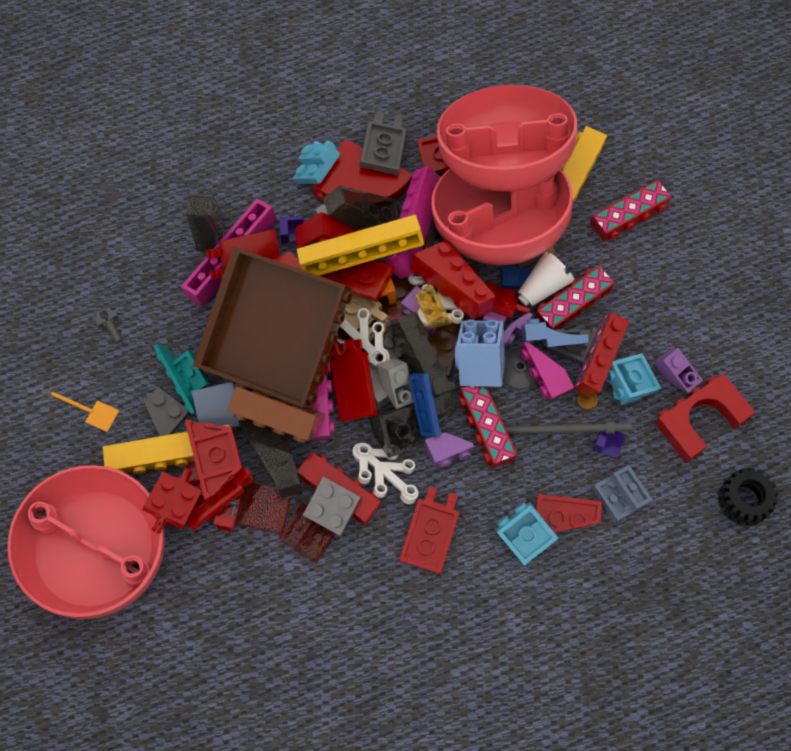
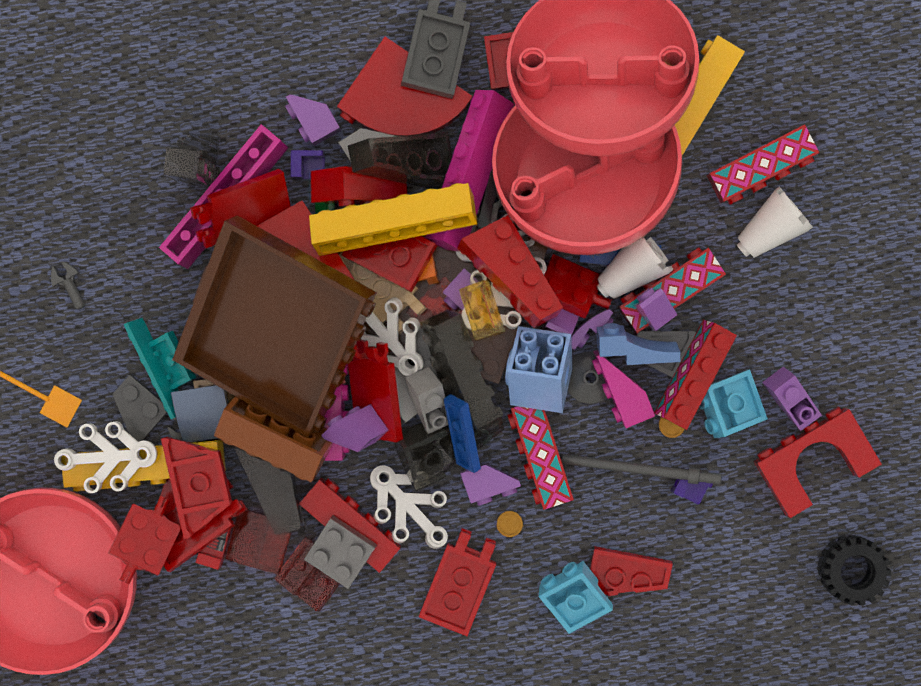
camera: 10 degrees right, 20 degrees up
medium azure plate [292,141,340,184] -> none
sand blue slope [591,465,653,524] -> none
none -> white plant [54,421,157,493]
none -> medium lavender slope [285,94,342,146]
none -> medium lavender slope [322,404,388,452]
none -> pearl gold piece [497,511,523,537]
none -> medium lavender slope [634,288,677,331]
none -> white cone [737,187,813,258]

